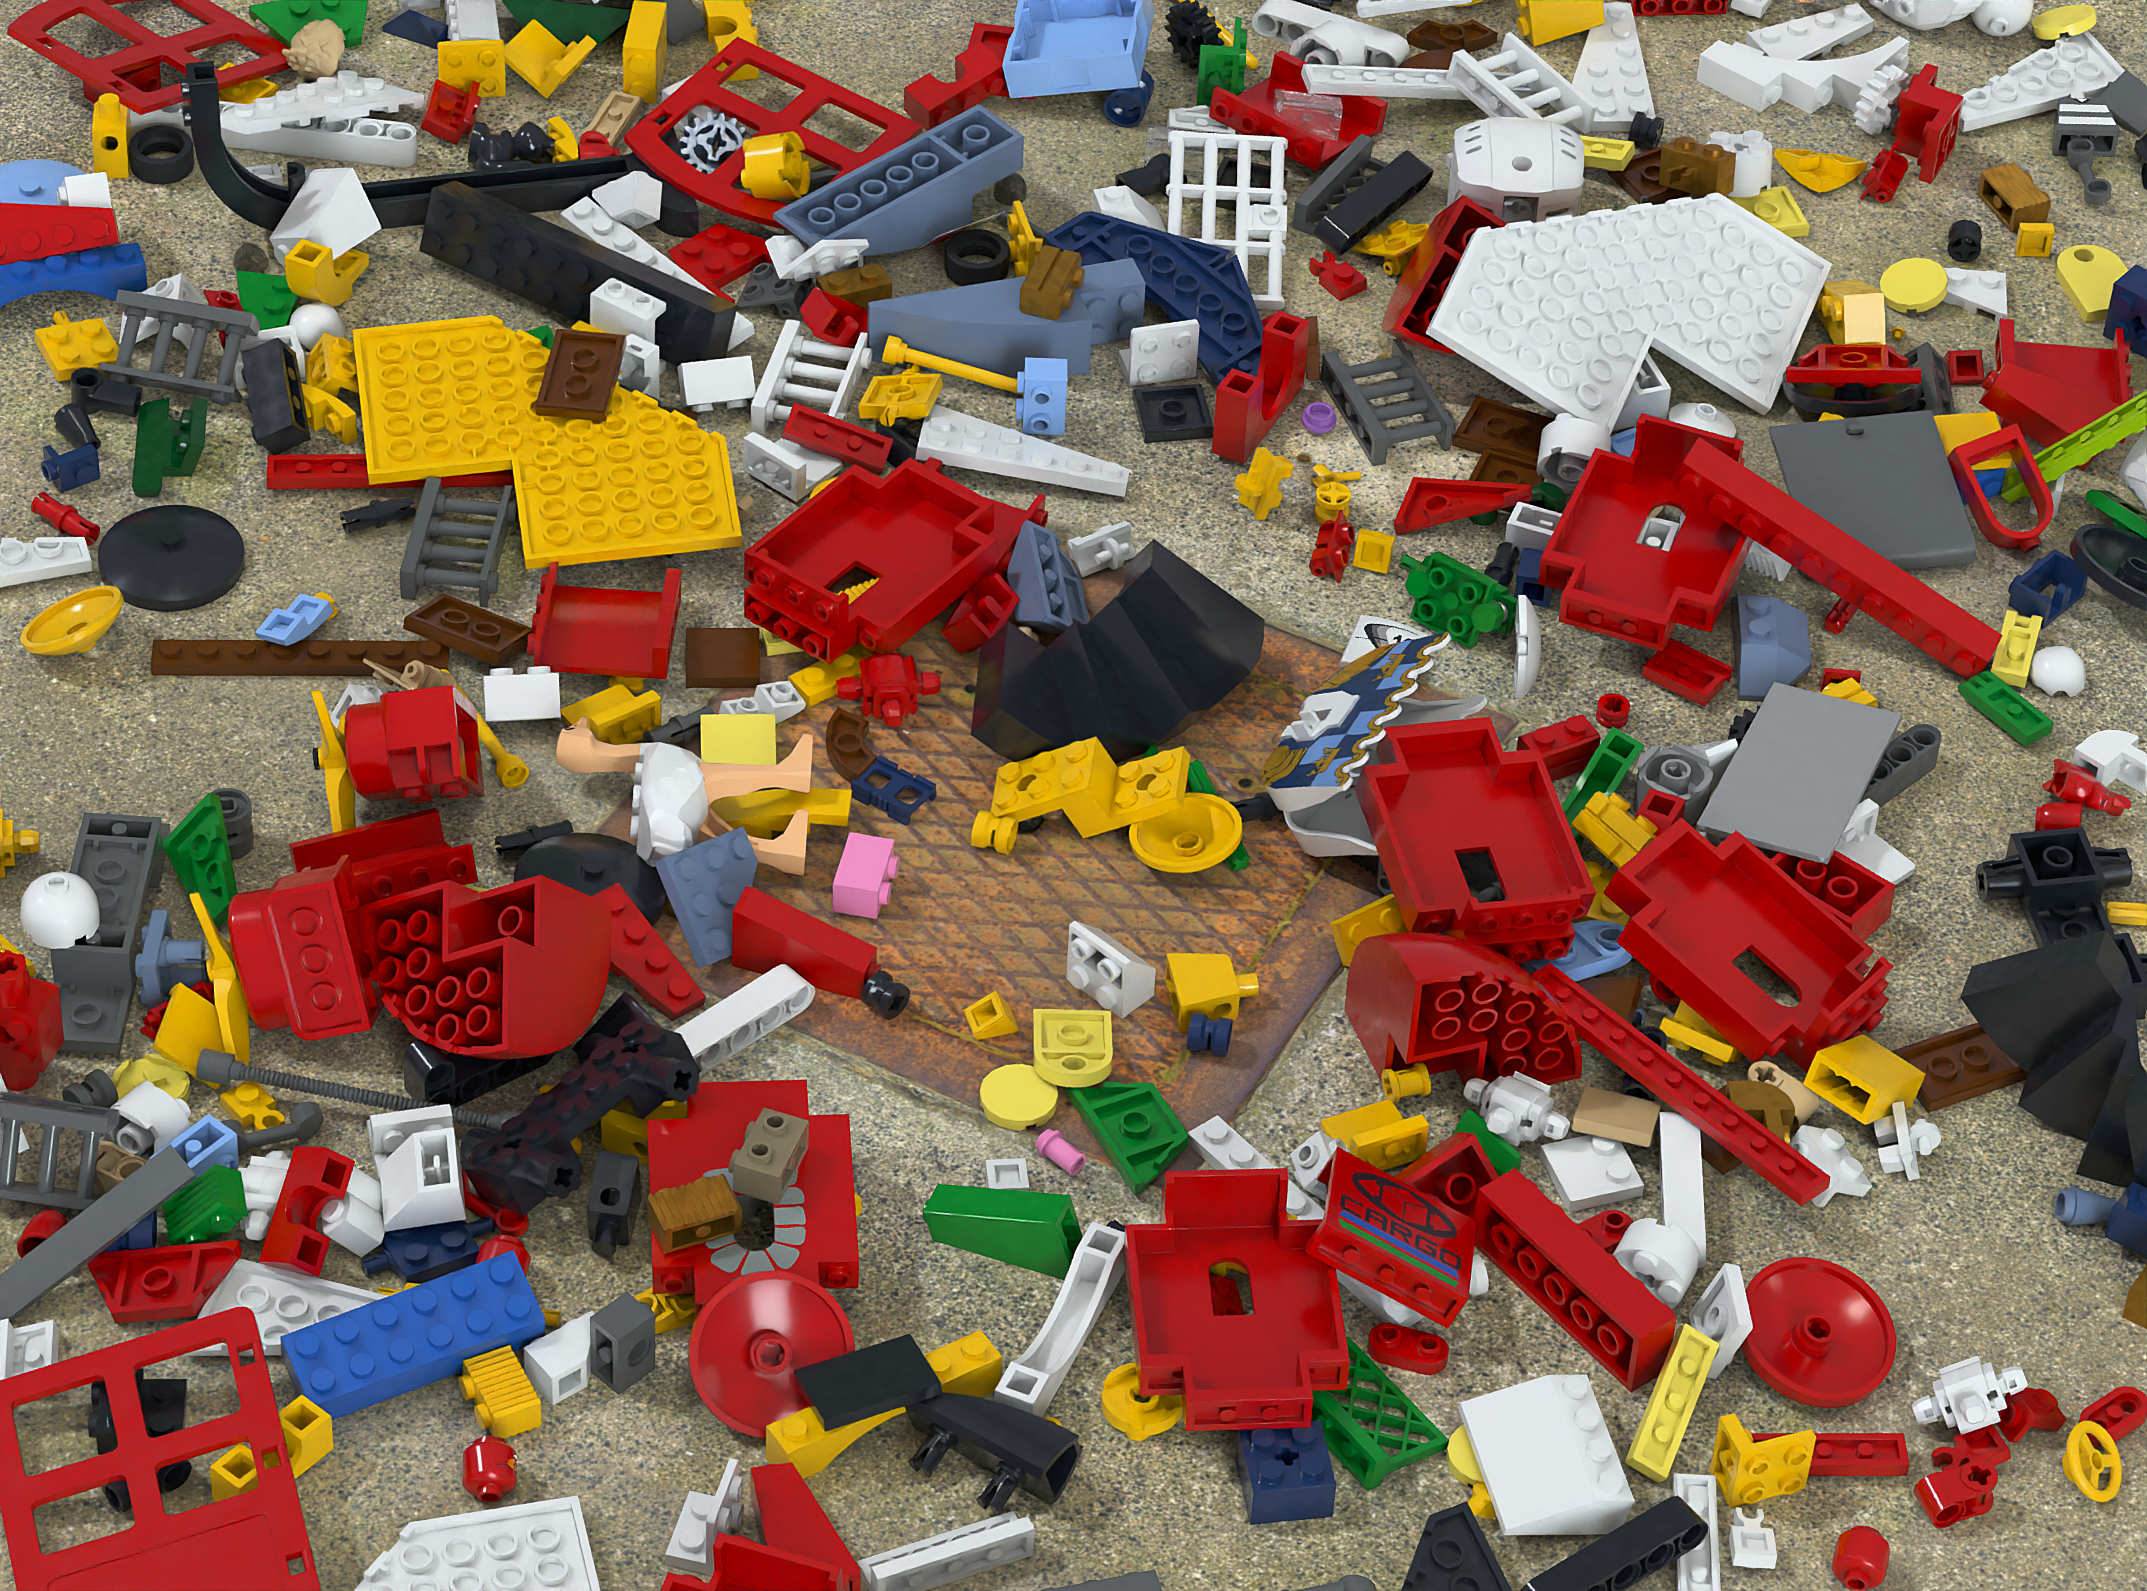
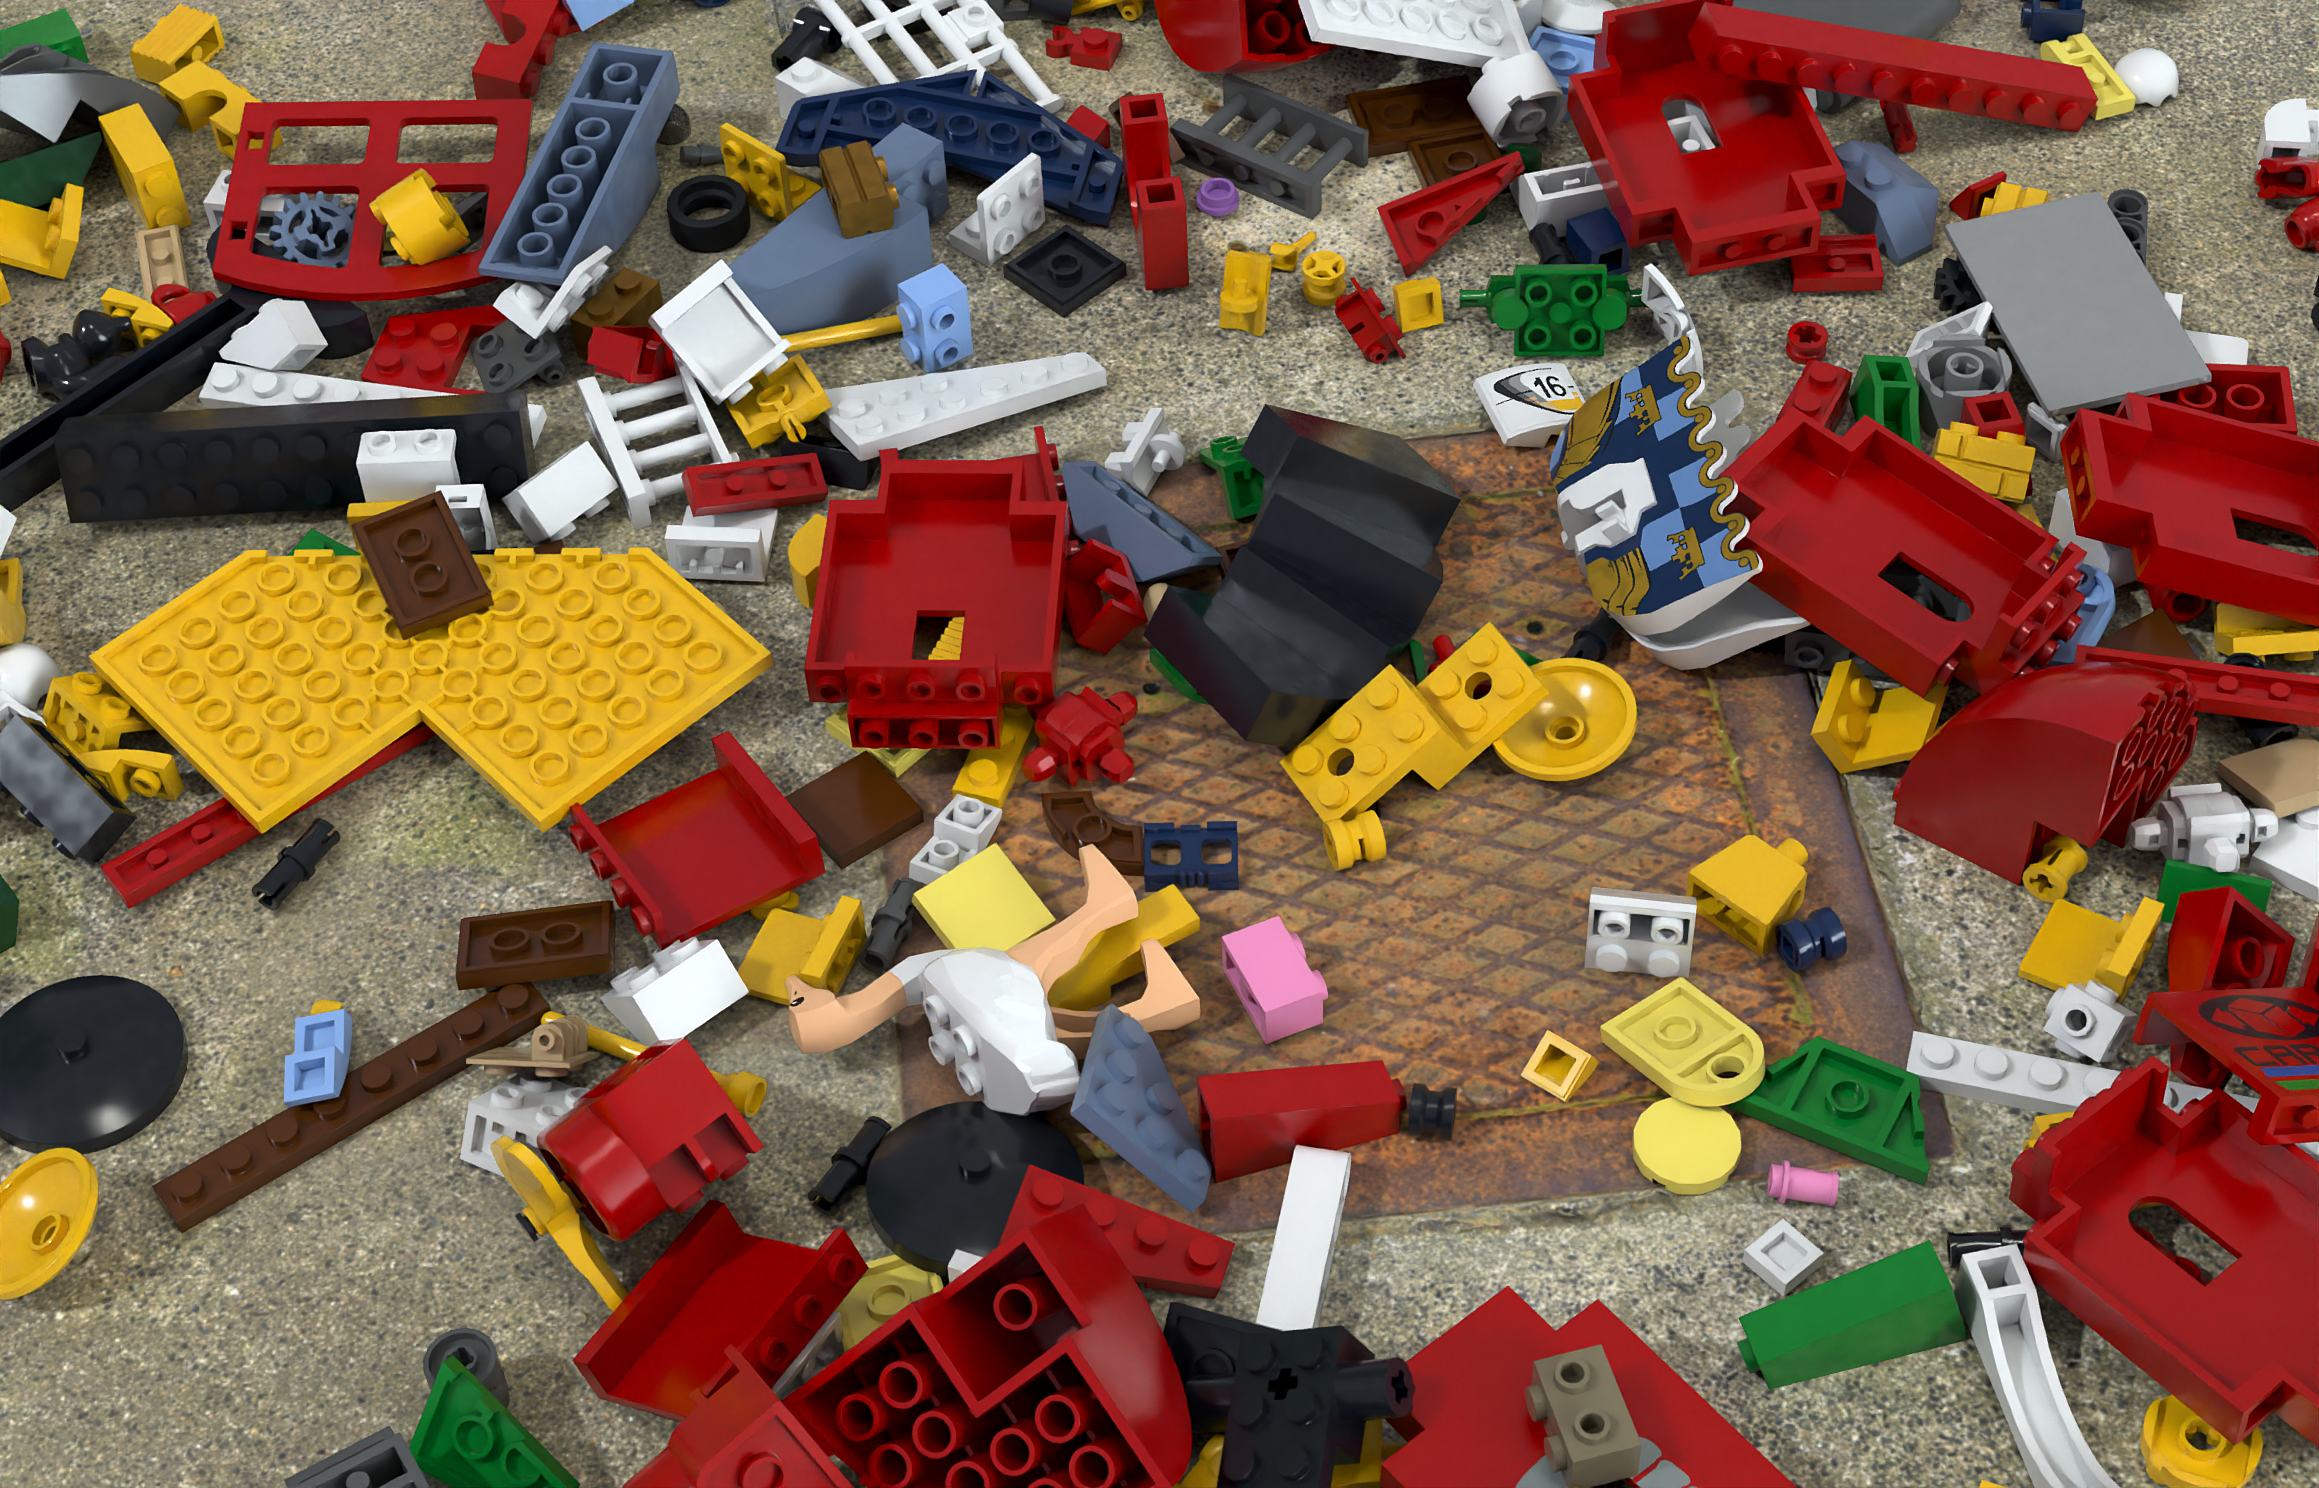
camera: 30 degrees left, 5 degrees up
dark grey fence [400,477,518,608] -> none
sticker [916,212,1004,251] -> none
green hinge [1958,670,2054,747] -> none
none -> white panel [648,259,791,406]

